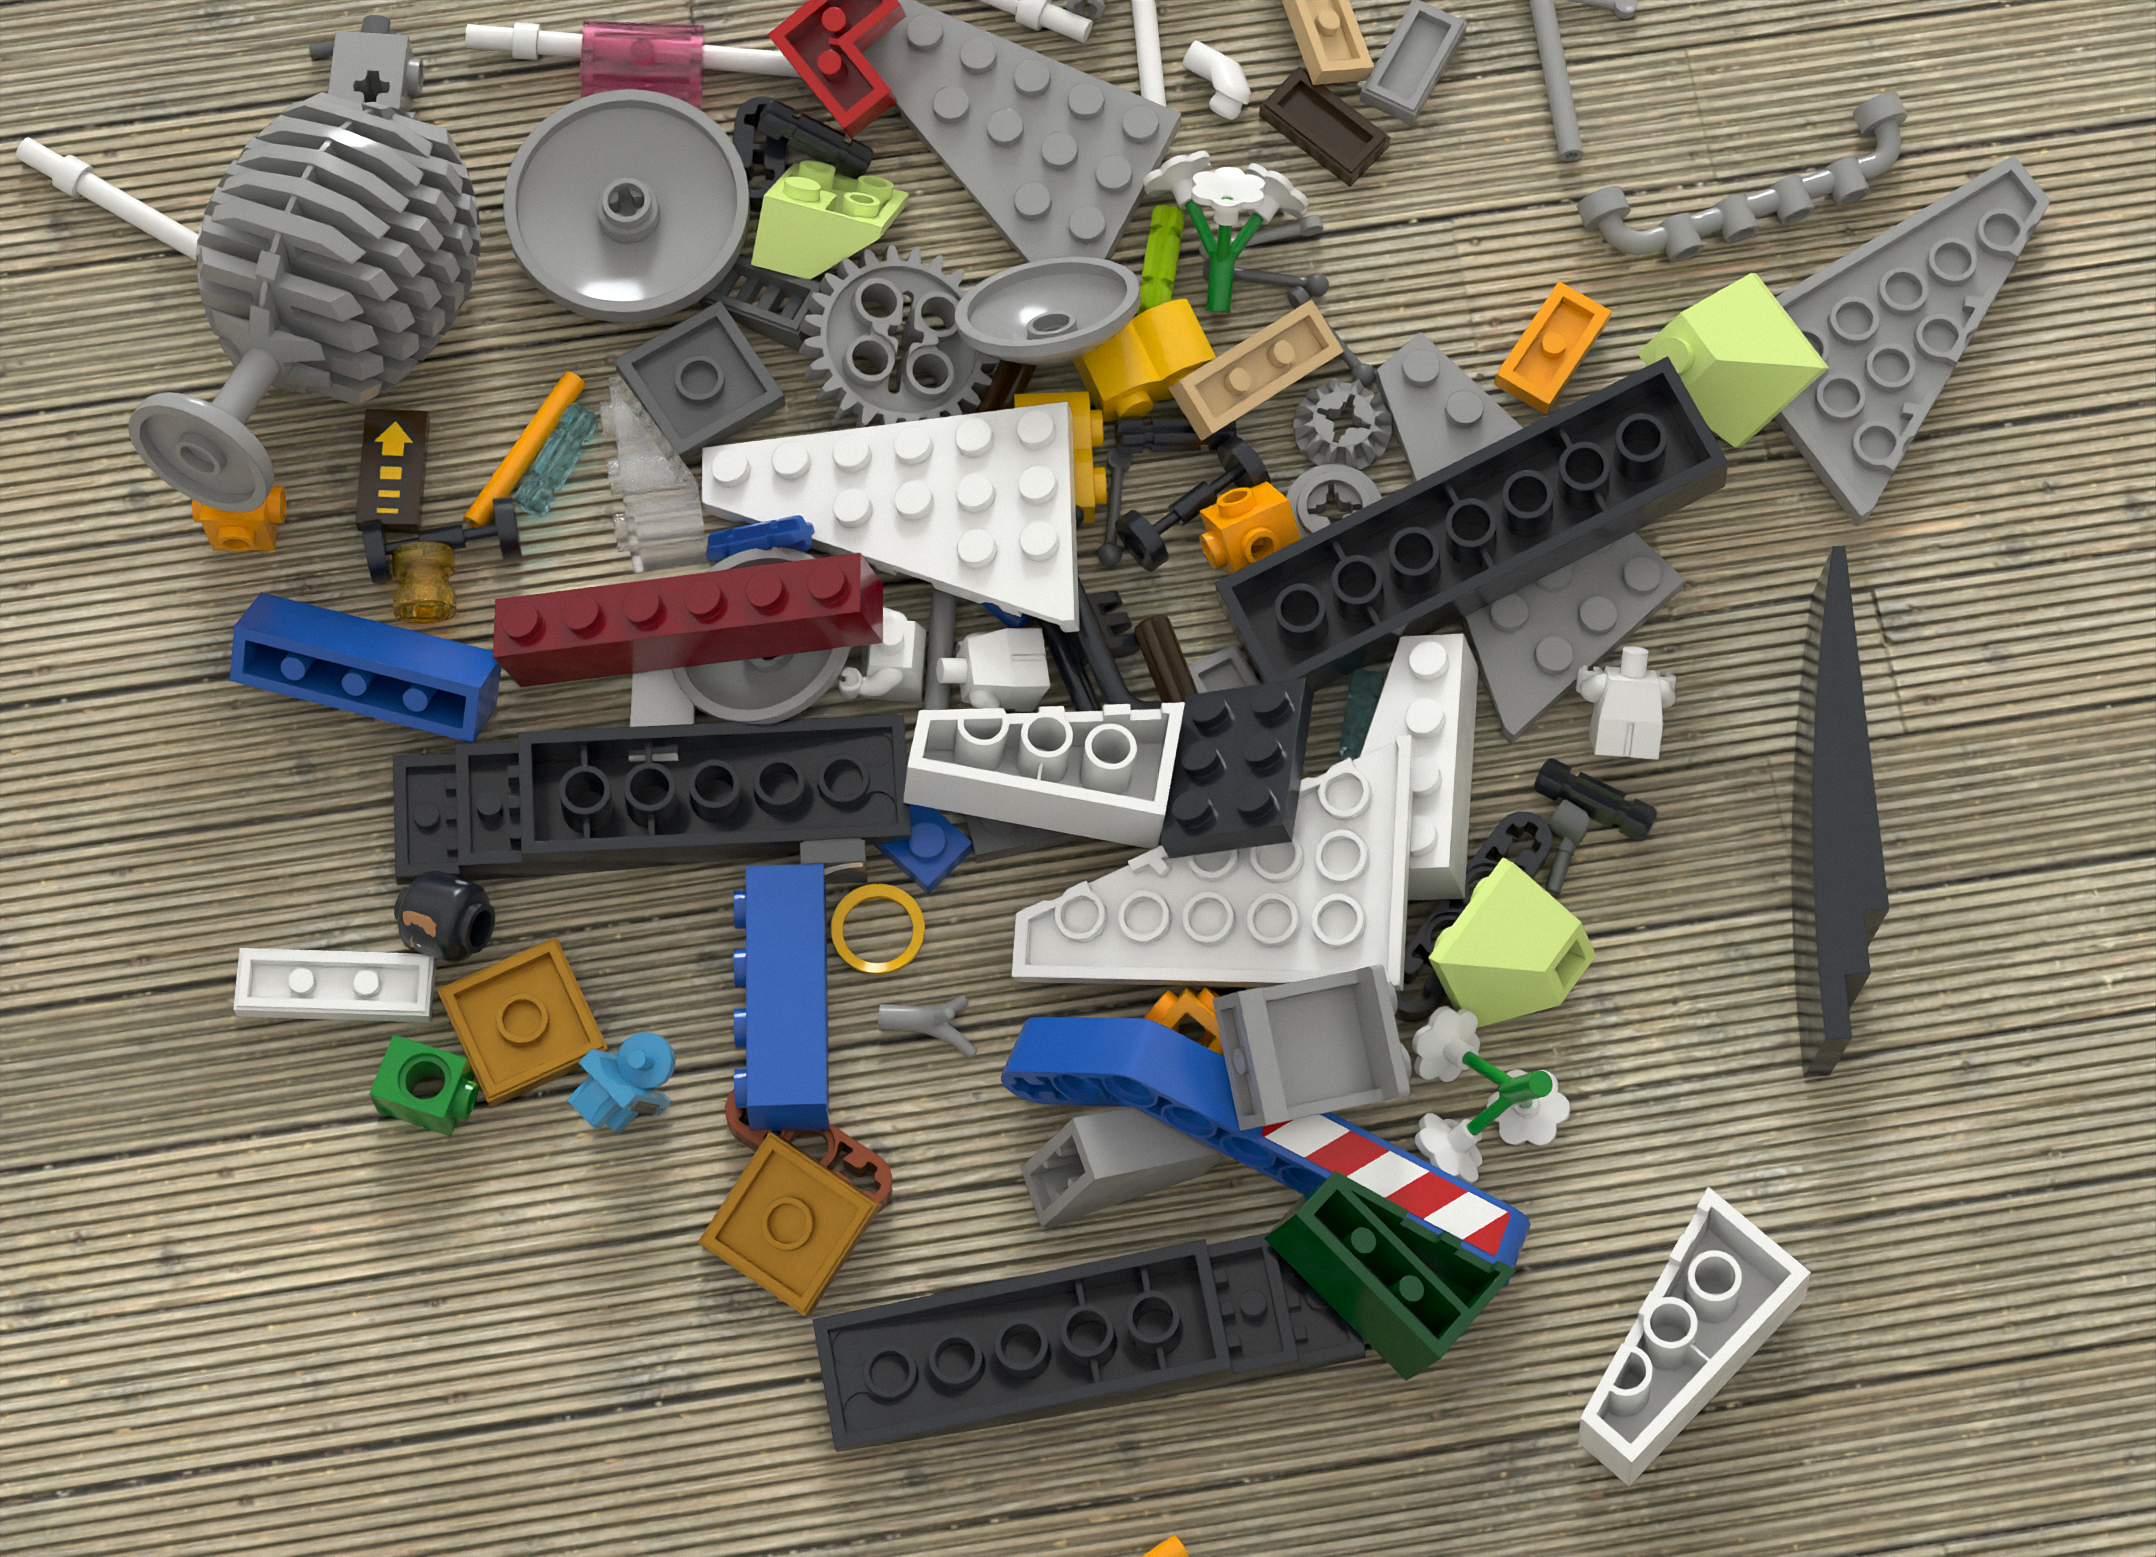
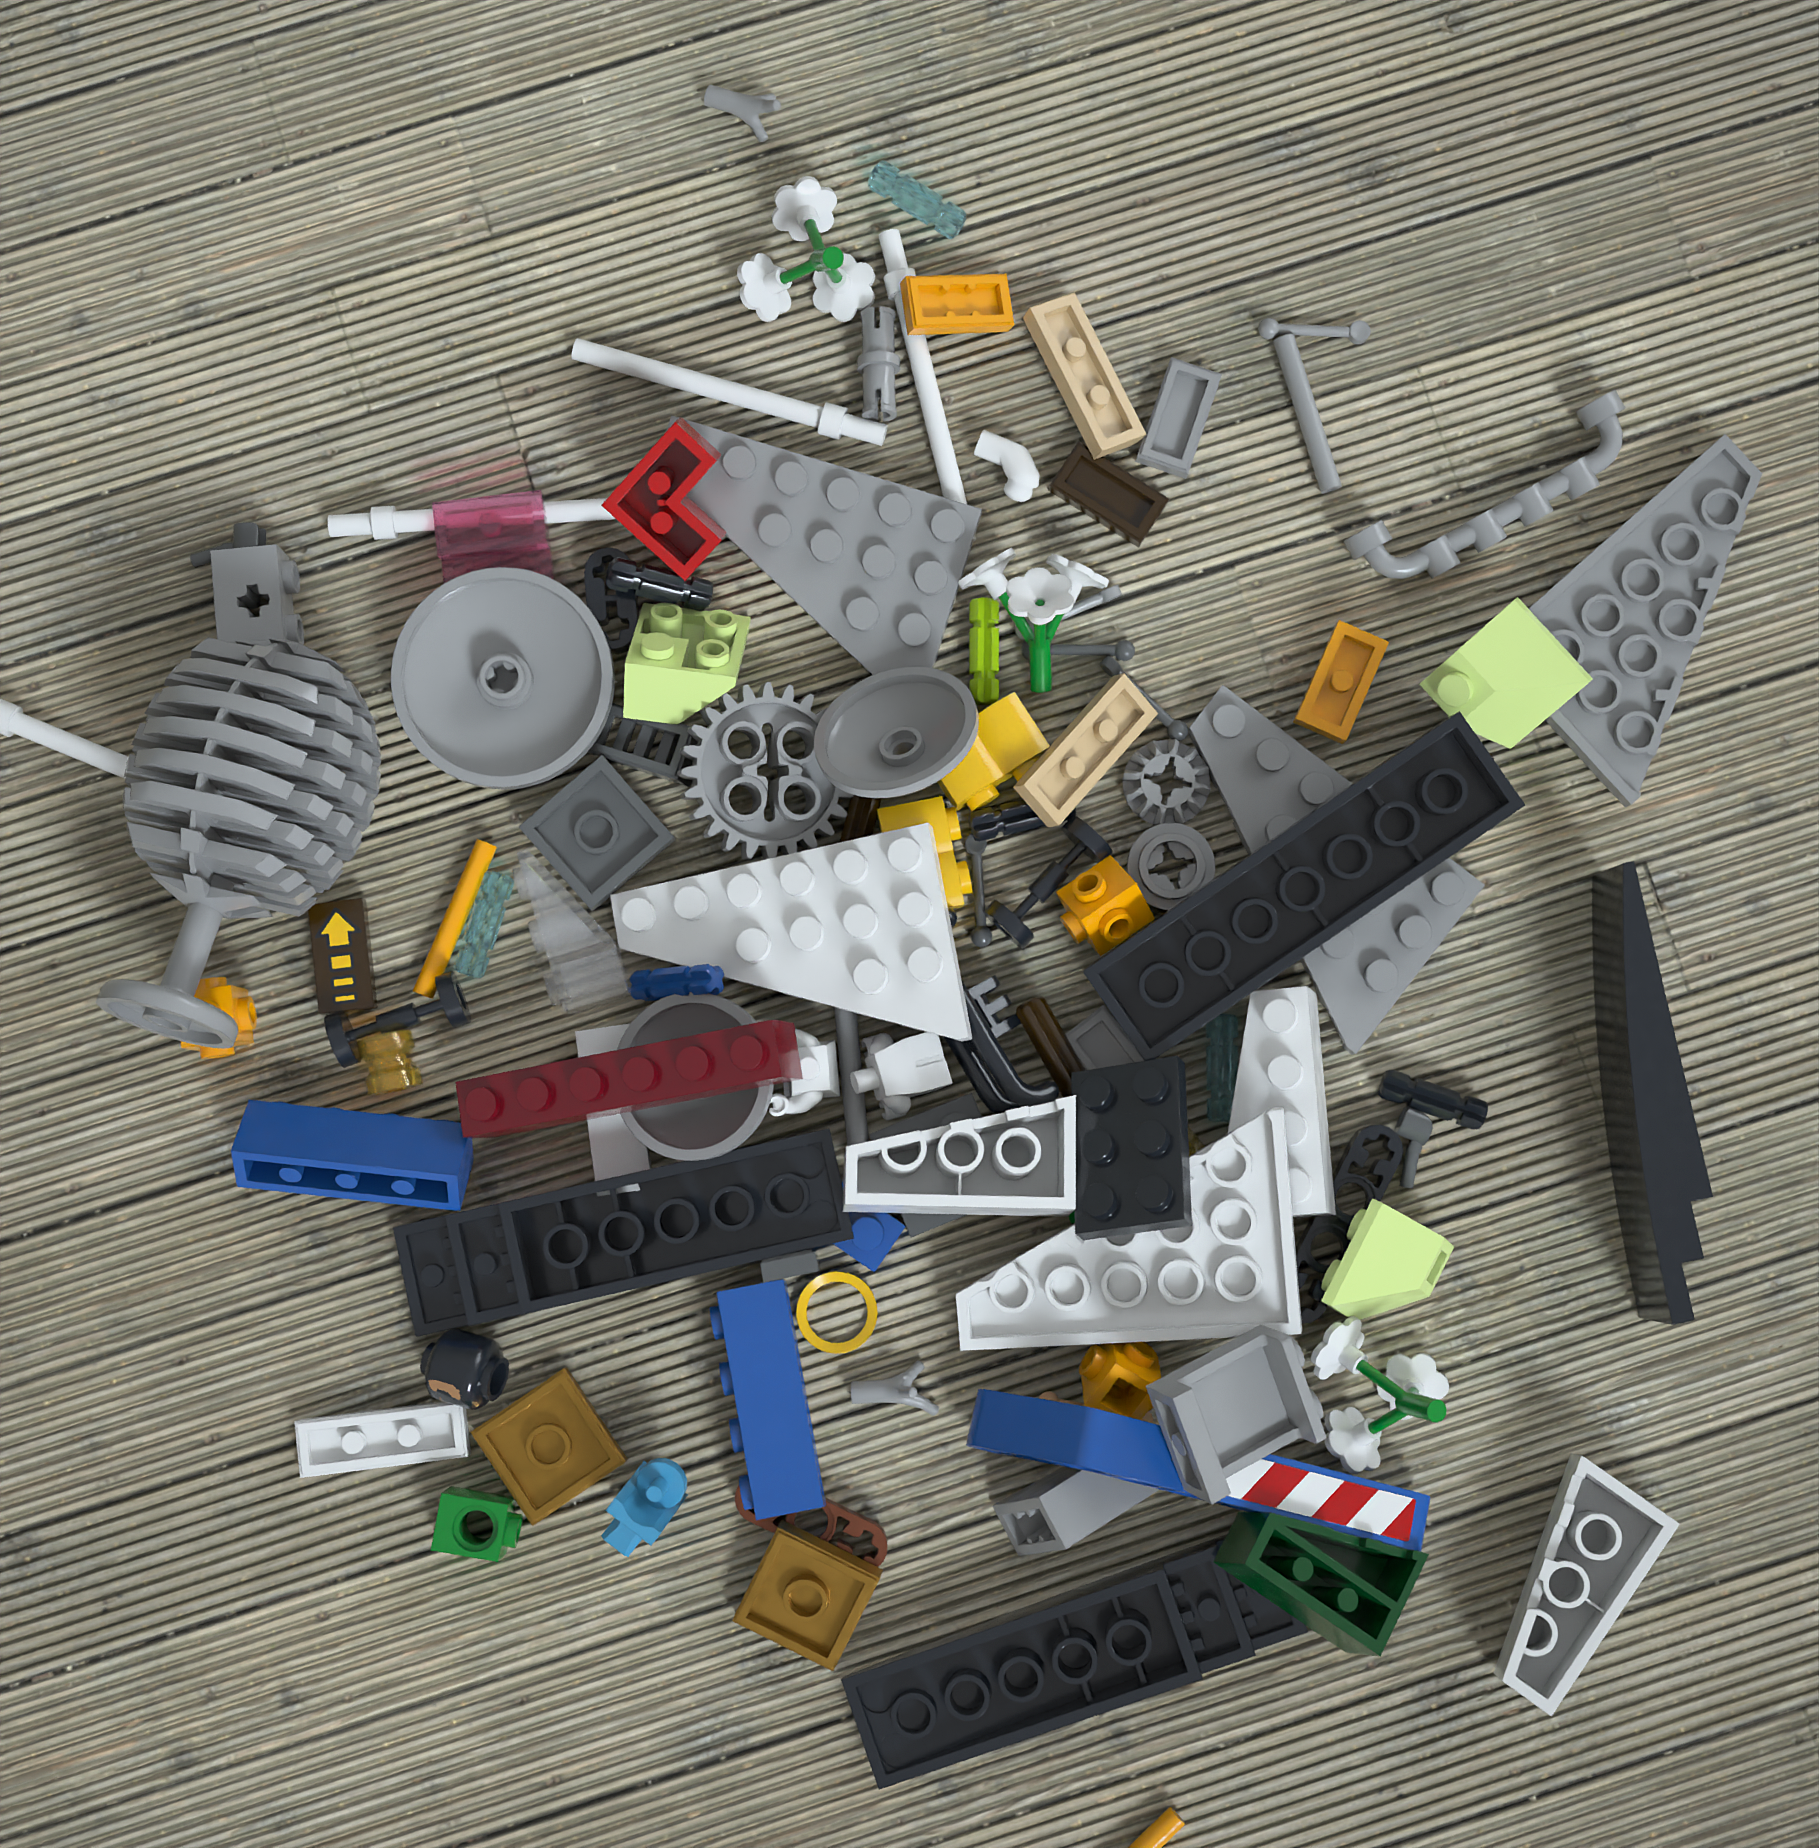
camera: 10 degrees left, 15 degrees up
white piece [1576,646,1676,760] -> none

